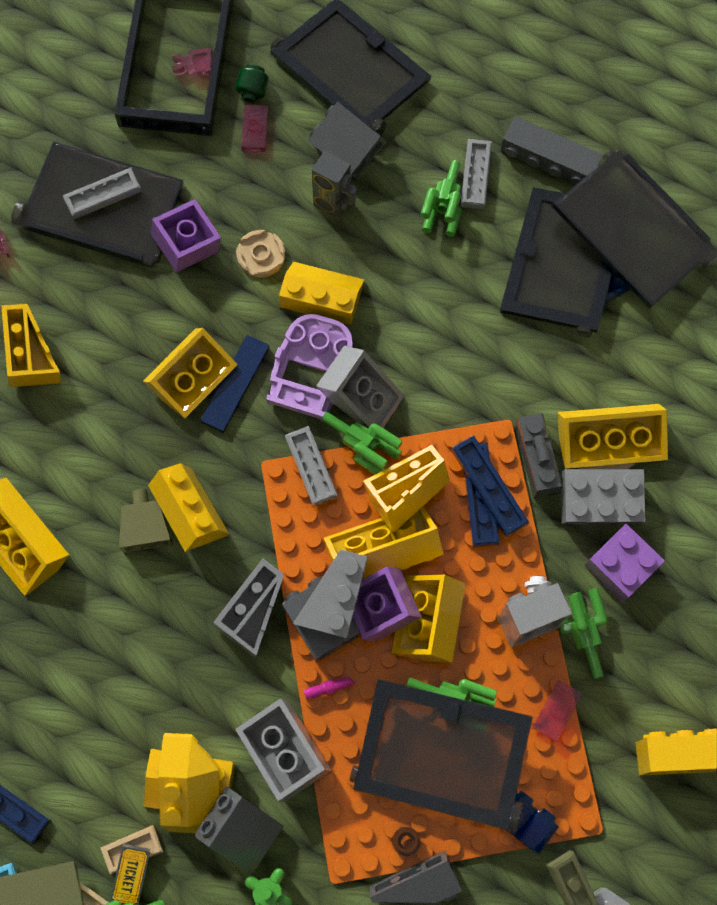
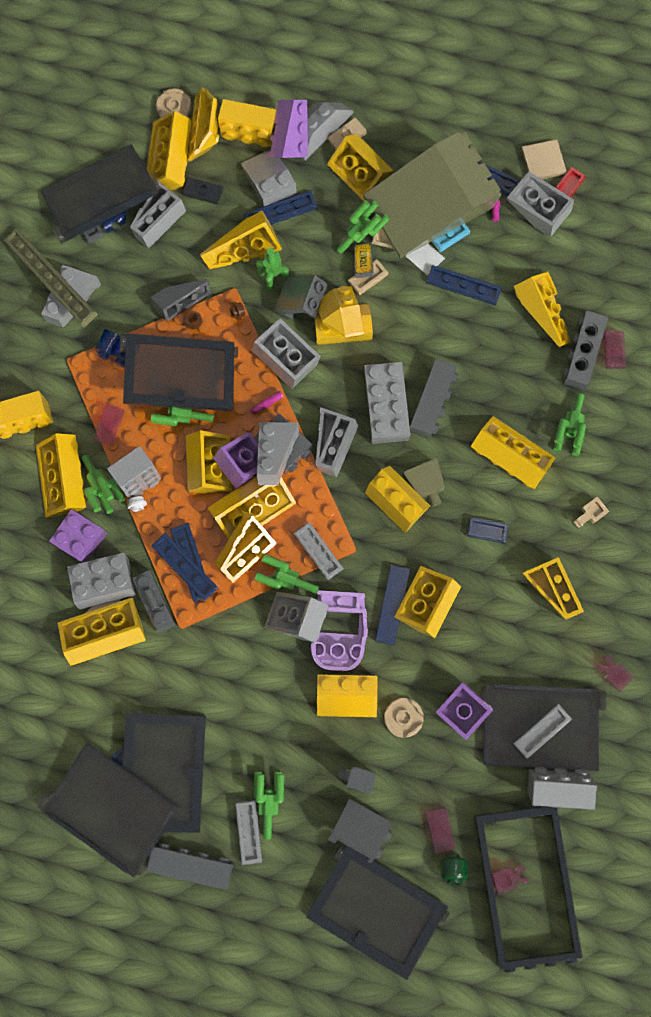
camera: 170 degrees right, 5 degrees up
none -> yellow slope [36,433,86,518]
none -> reddish brown plate [230,302,245,321]
none -> light grey brick [364,362,410,444]
none -> white sticker [406,244,445,276]
none -> dark grey brick [410,359,459,439]
none -> dark blue tile [467,517,509,544]
none -> light grey brick [527,767,597,810]

